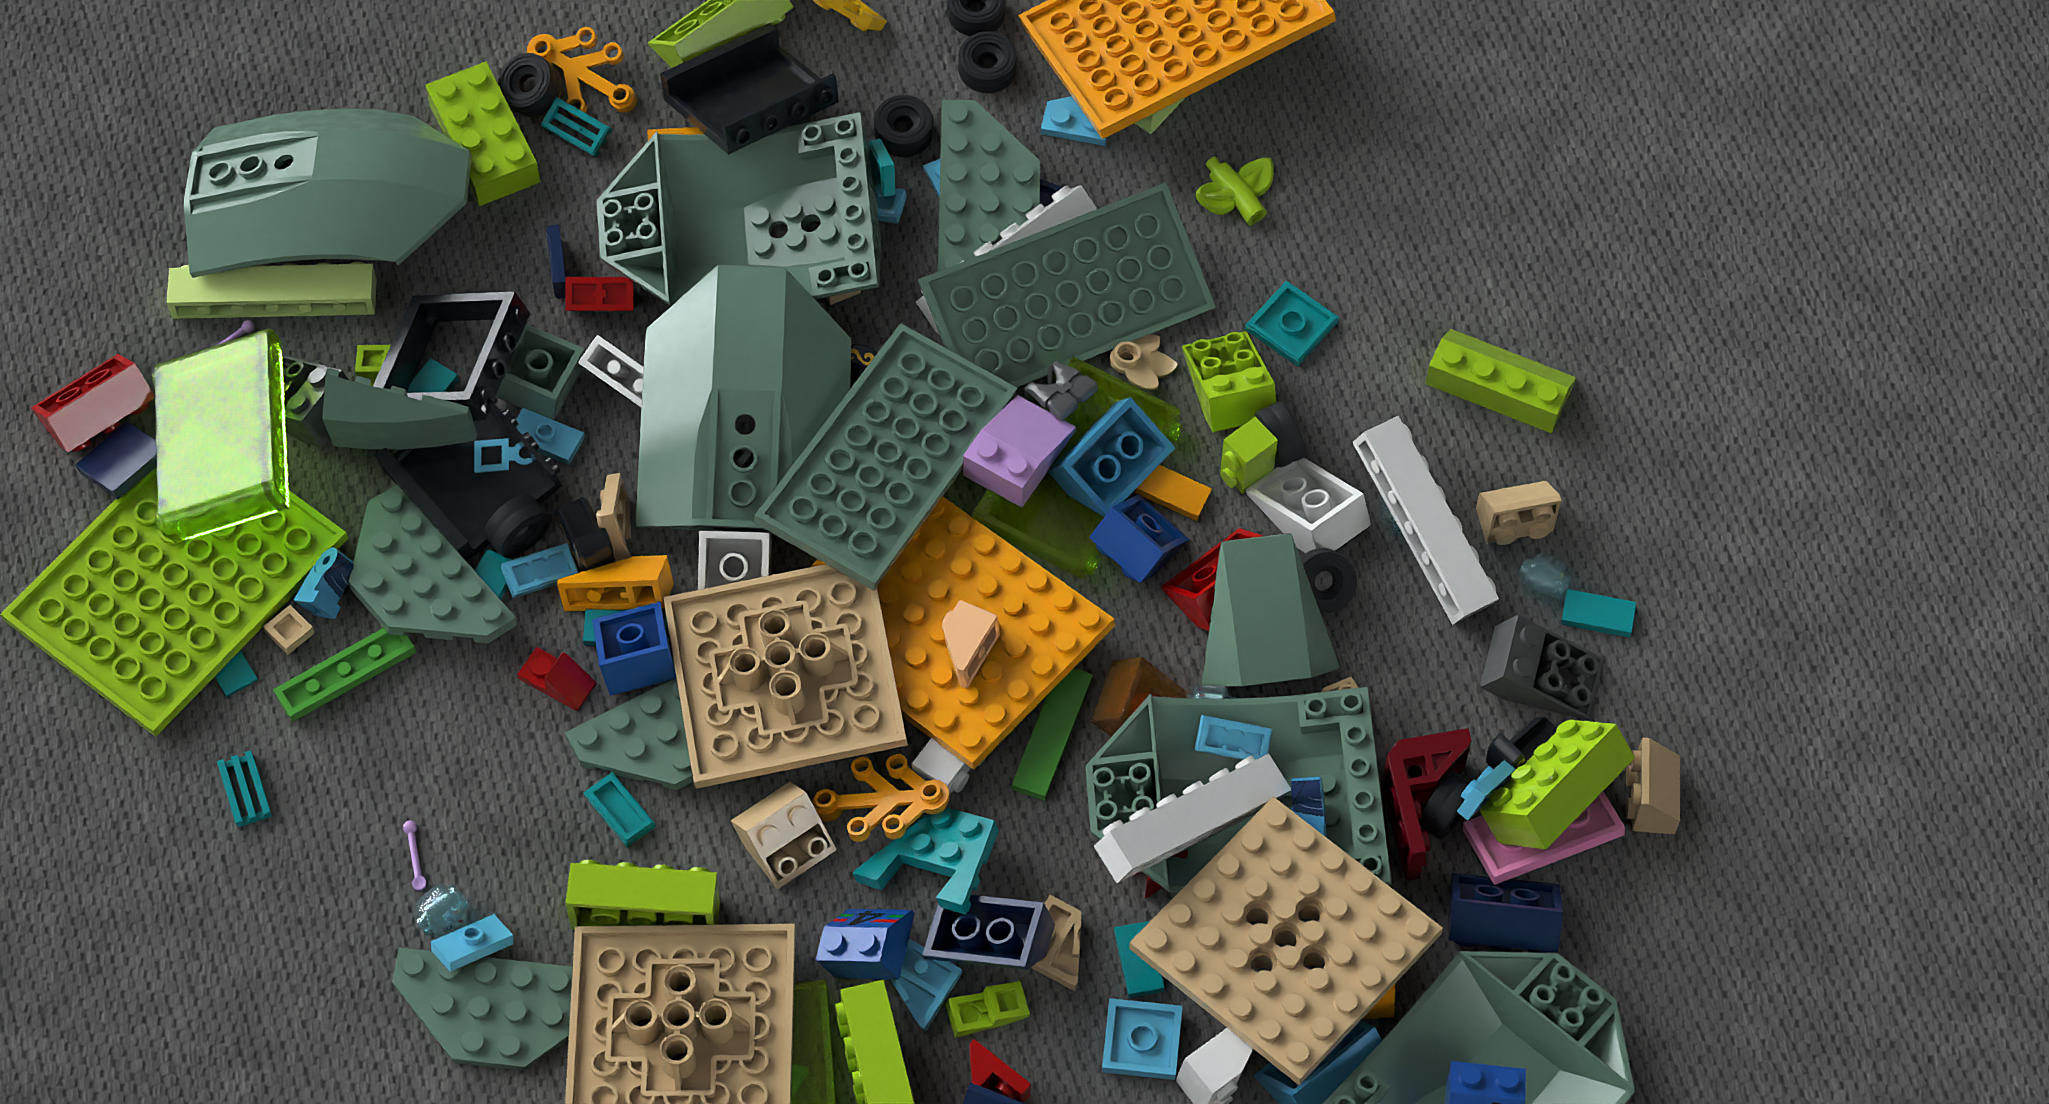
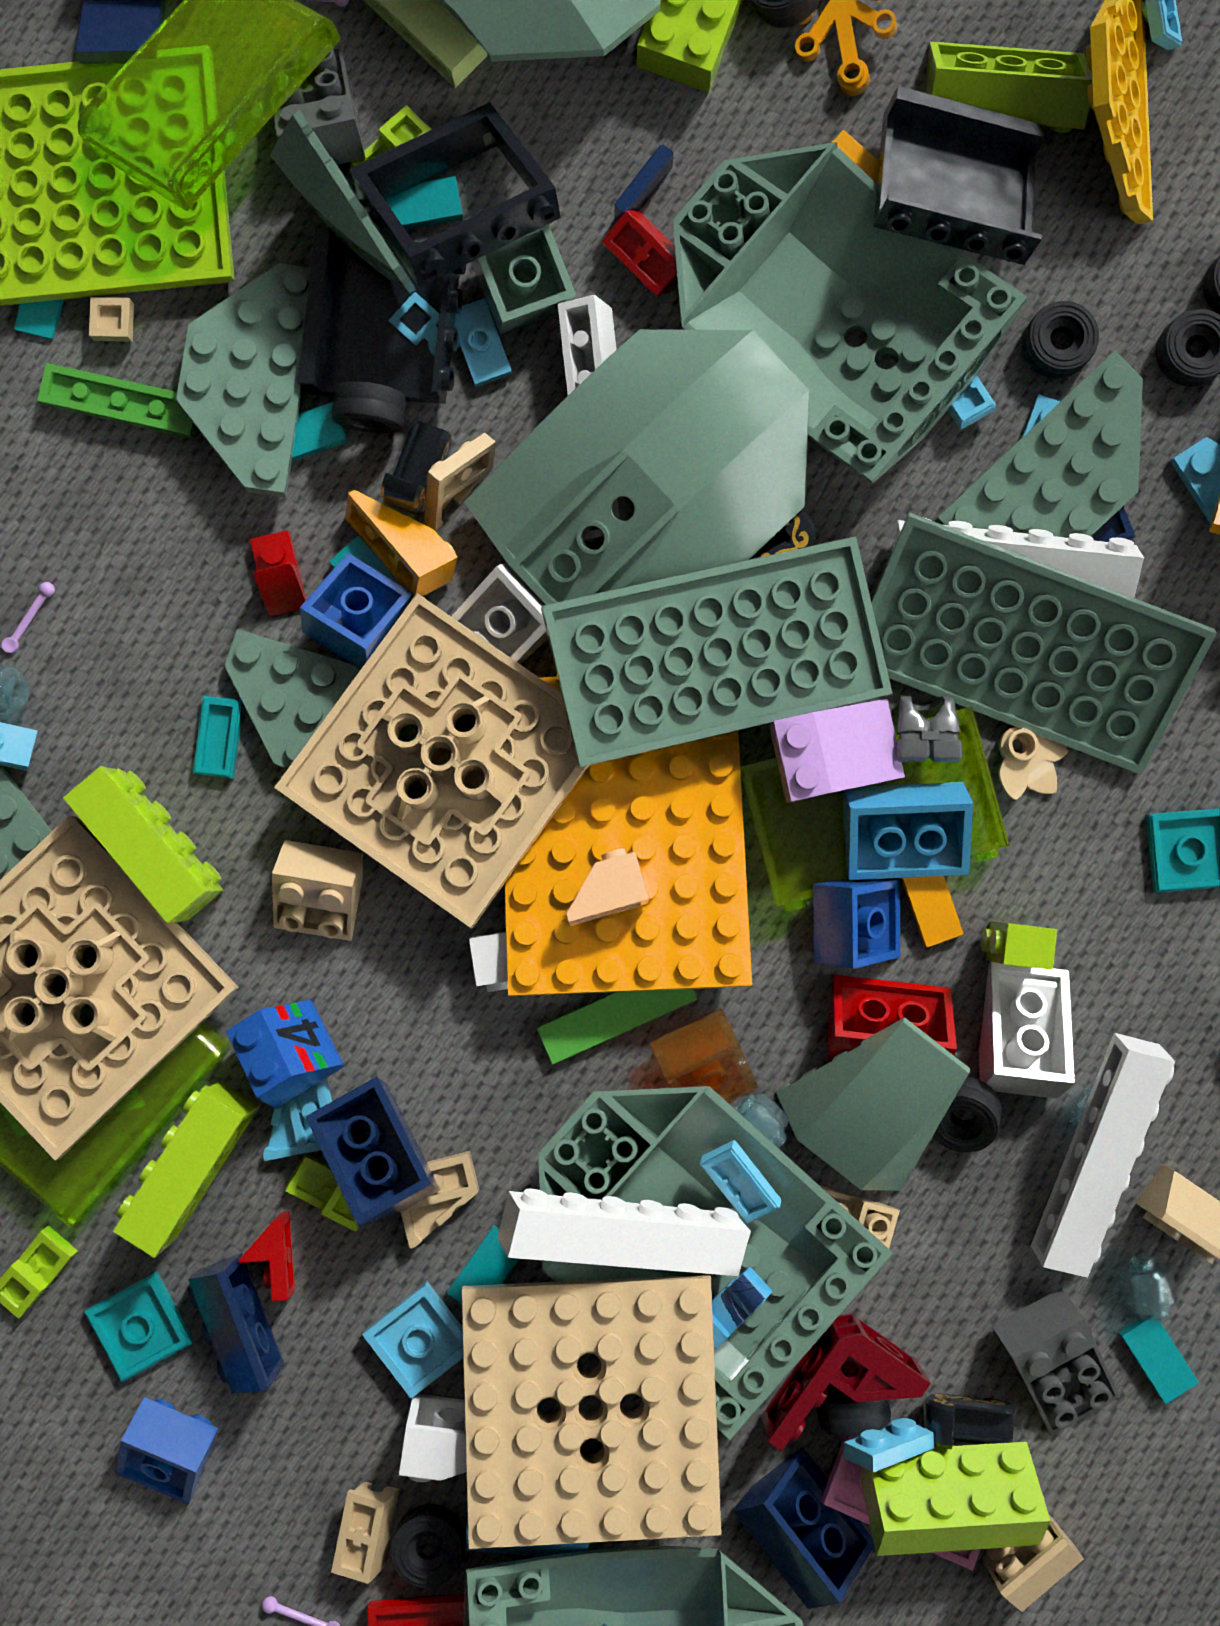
camera: 50 degrees right, 25 degrees up
dark azure leg [294,547,353,619] -> none
medium azure plate [501,543,579,598] -> none
teal tile [540,97,613,158] -> none
light orange plant [812,754,950,842] -> none
teal wing [853,807,999,915] -> none
teal tile [868,139,896,197] -> none
lime slope [1182,331,1276,433] -> none
black tyre [1255,402,1306,468] -> none

